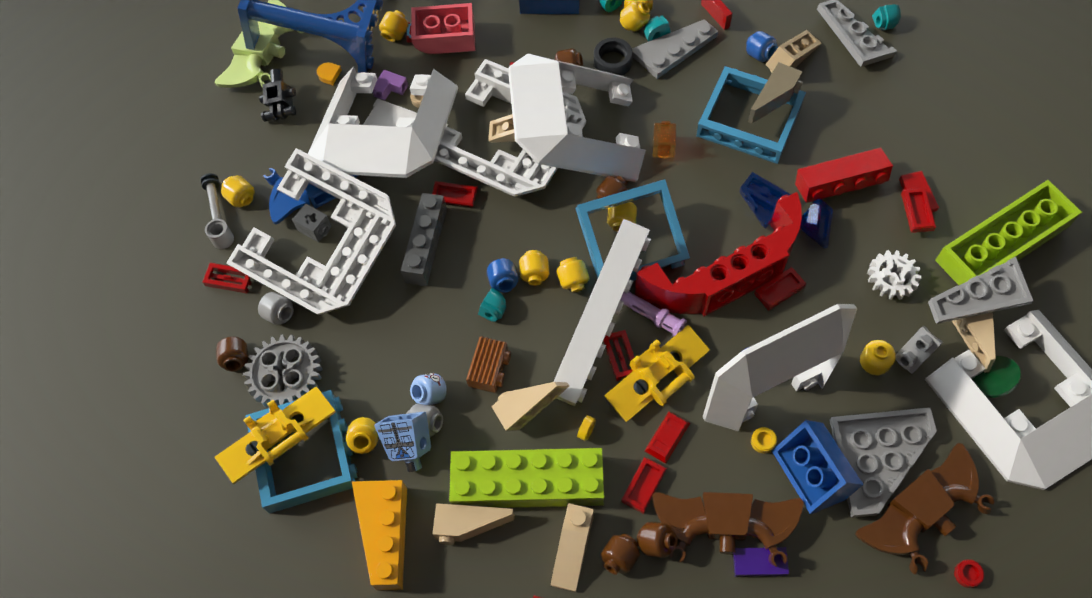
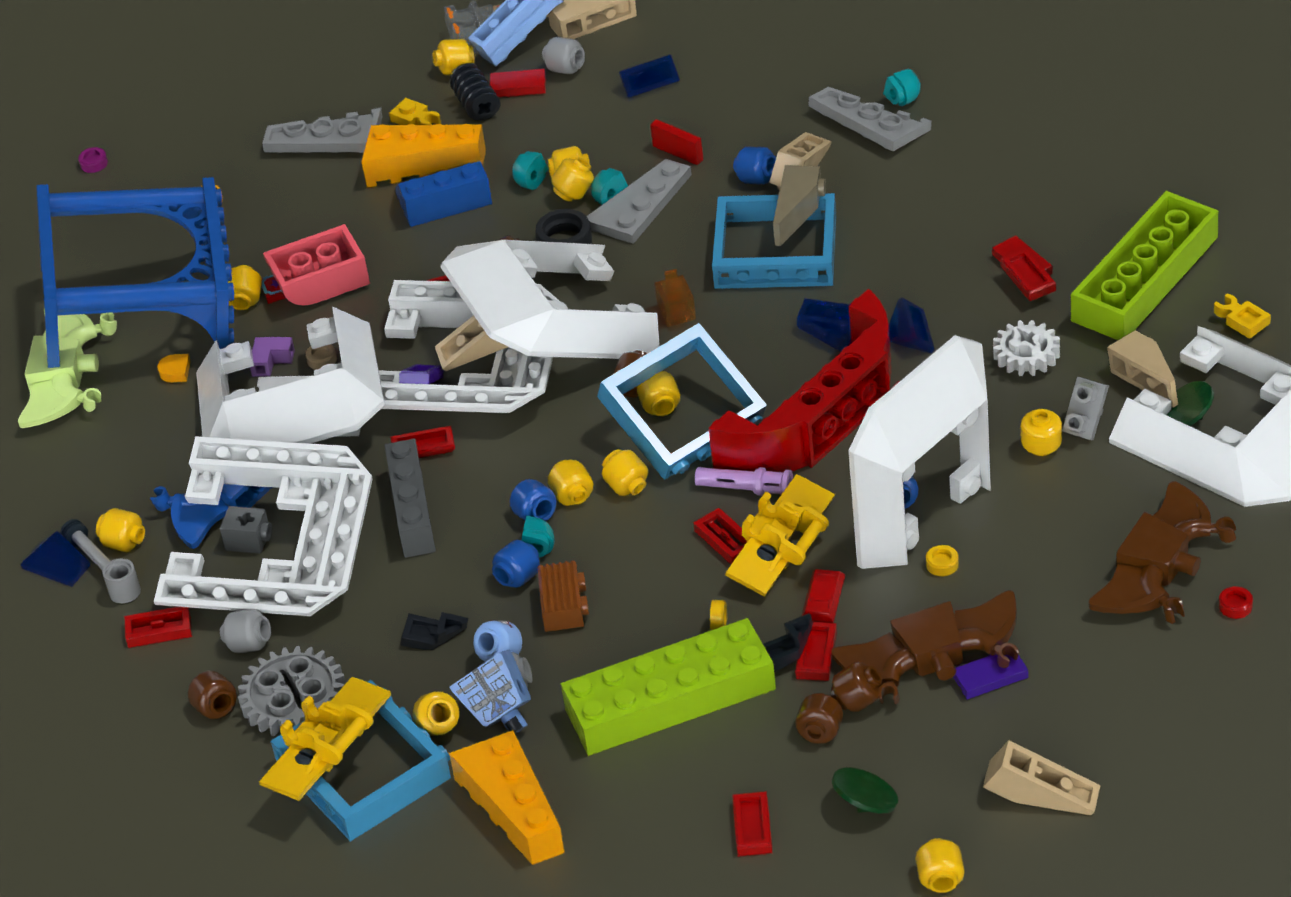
camera: 20 degrees left, 20 degrees down
black piece [259,69,296,122] -> none
tan slope [433,503,515,545] -> none
tan slope [491,382,570,431] -> none
tan slope [551,503,594,592] -> none
white brick [554,219,651,406] -> none
blue slope [772,420,864,514] -> none
red brick [795,147,893,203] -> none
light grey plate [829,408,937,518] -> none
light grey wing [928,257,1033,324] -> none
none -> clear blue slope [20,531,90,587]
none -> dark purple tile [399,364,443,384]
none -> black slope [400,612,469,650]
none -> blue head [492,540,540,588]
none -> black slope [763,613,813,672]
none -> yellow plate [1214,293,1271,339]

